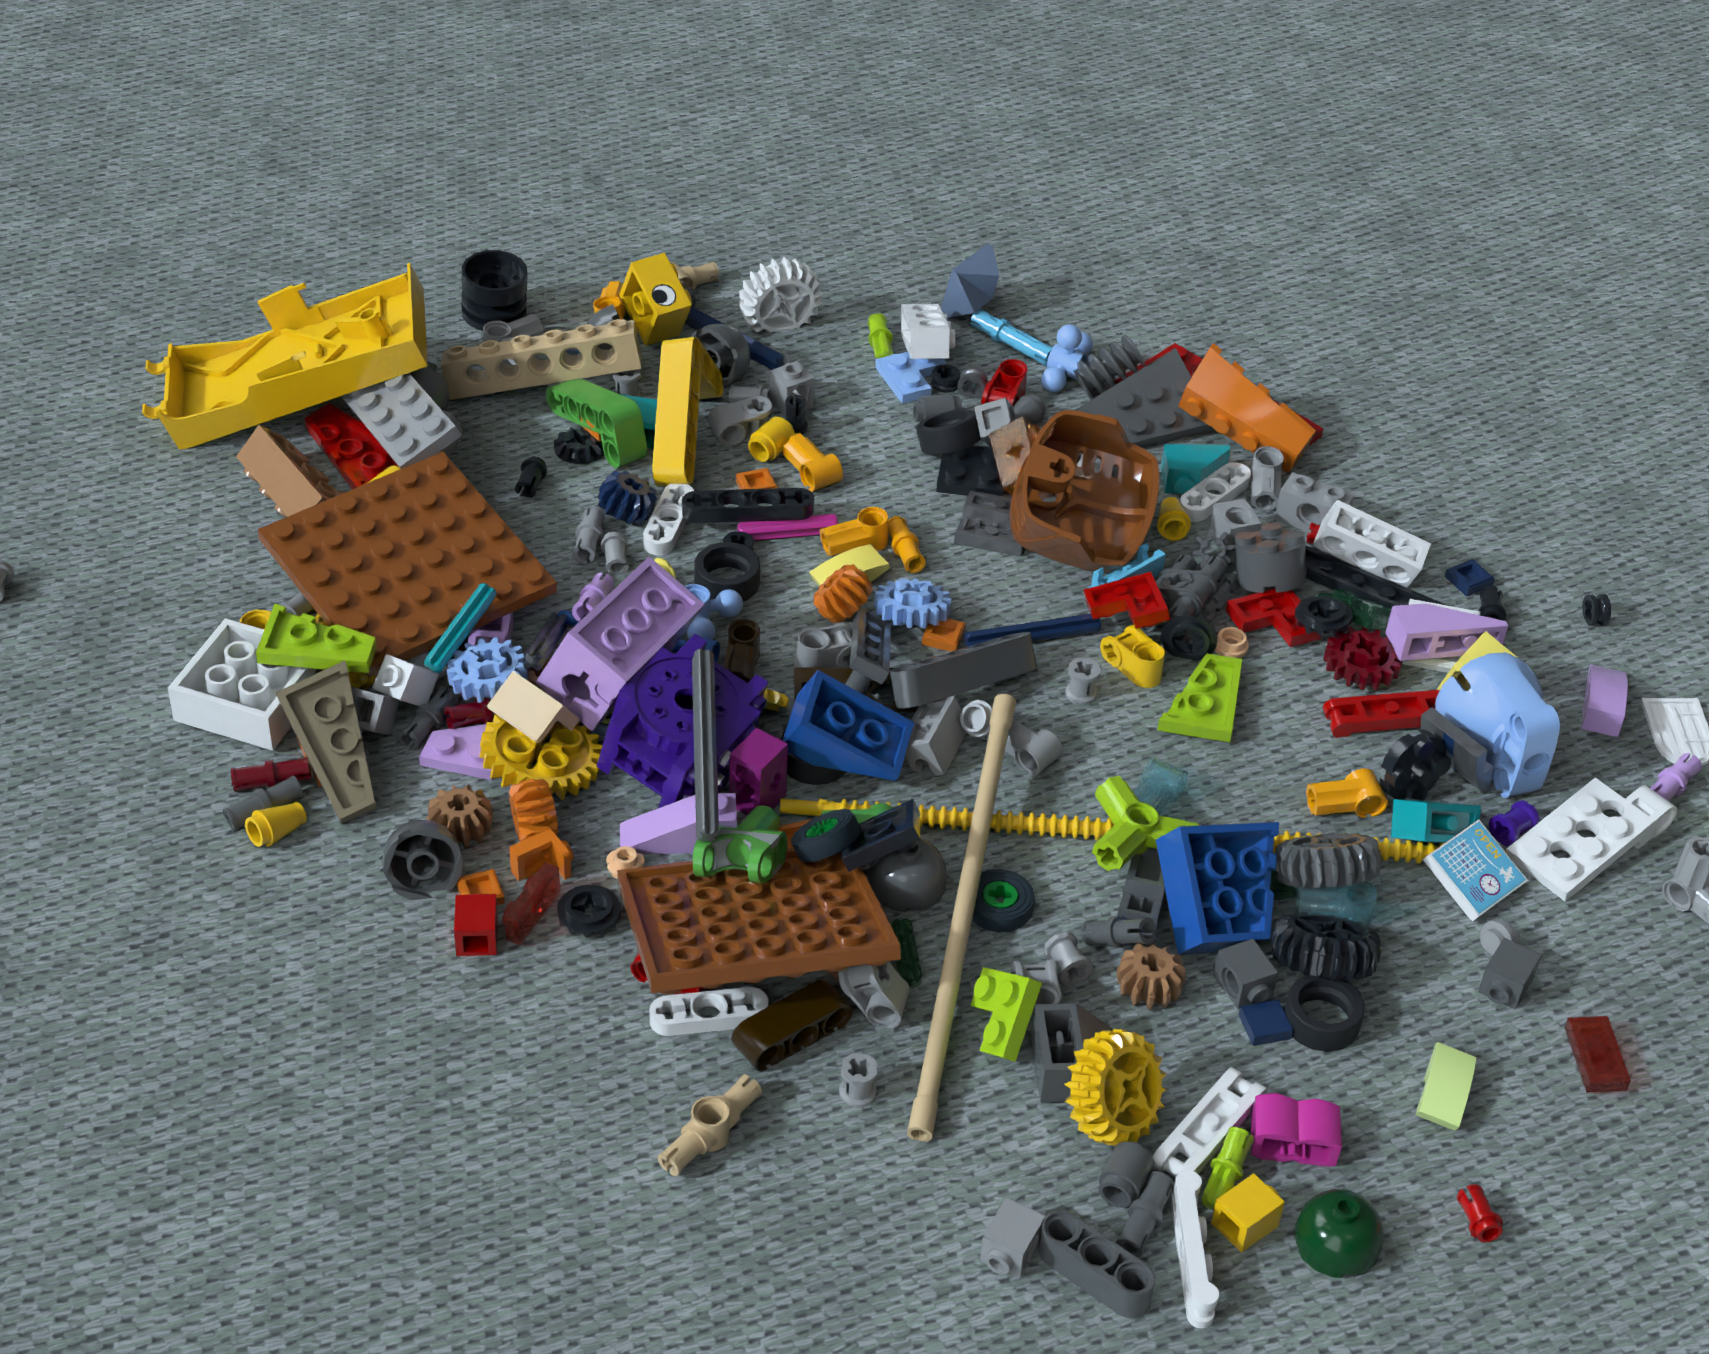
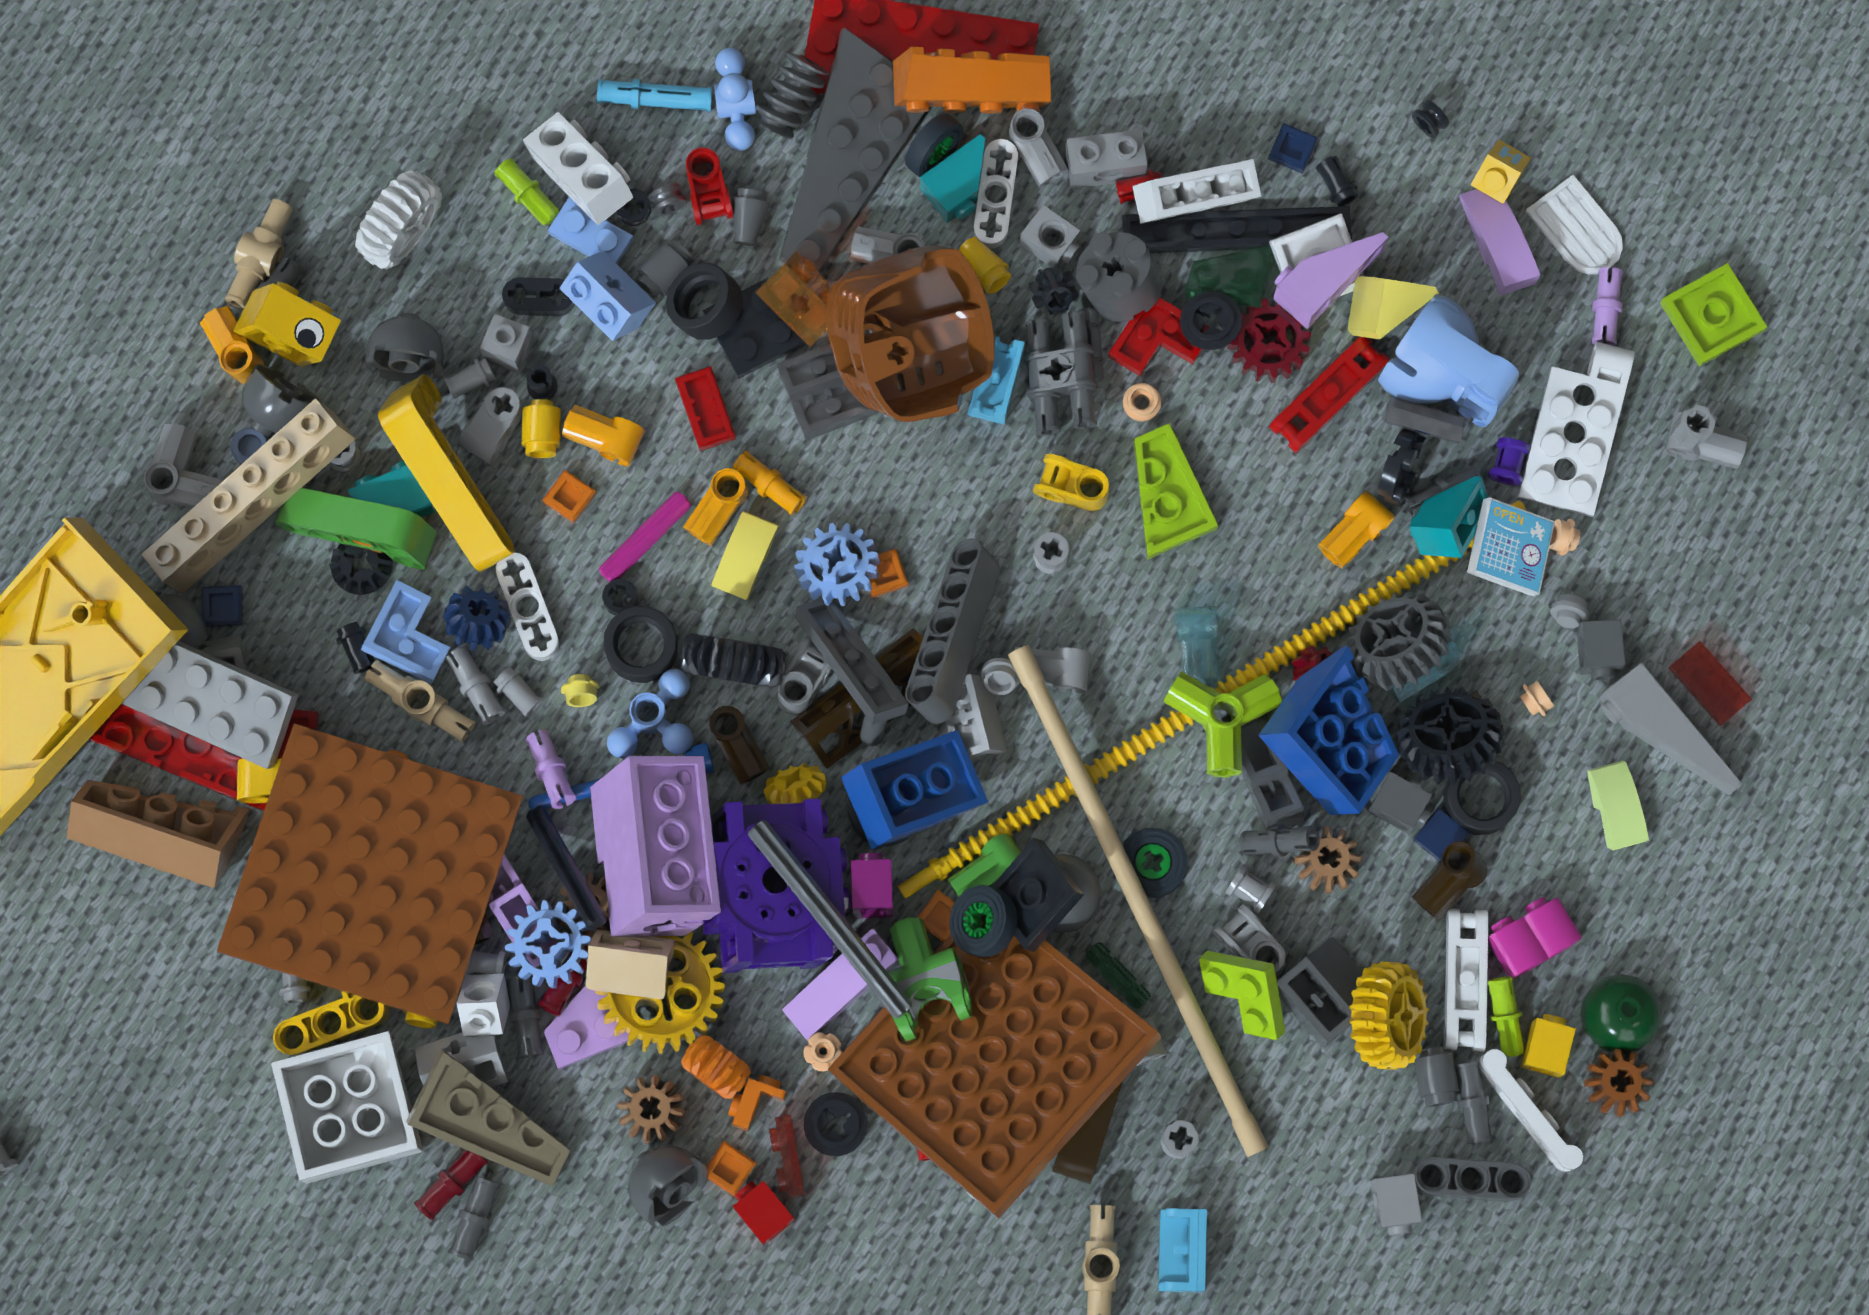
camera: 35 degrees left, 35 degrees up
yellow cone [245,802,307,847] -> none
lime wing [256,603,377,673] -> none
teal axle [424,583,497,673] -> none
black wheel [461,250,528,331] -> none
black beam [682,488,815,523] -> none
dark blue axle [684,307,784,370] -> none
orange gear [813,564,873,623] -> none
sand blue slope [941,243,999,318] -> none
dark blue axle [964,614,1101,647] -> none
light grey brick [974,398,1021,447] -> none
red plate [1083,572,1170,629] -> none
black gear [1160,611,1218,661] -> none
red pin [1456,1184,1503,1243] -> none
none -> dark blue tile [202,585,243,627]
none -> light blue plate [361,580,450,684]
none -> tan pin [364,659,476,743]
none -> black beam [502,277,575,316]
none -> light blue brick [559,251,656,341]
none -> red plate [675,366,736,451]
none -> black gear [680,633,787,687]
none -> black bush [905,113,963,177]
none -> medium azure hinge [1158,1208,1207,1293]
none -> dark brown piece [1412,841,1488,921]
none -> yellow brick [1471,139,1531,204]
none -> light nougat plate [1520,680,1554,716]
none -> light nougat plate [1549,519,1580,556]
none -> dark orange gear [1584,1049,1654,1117]
none -> light grey slope [1599,663,1743,795]

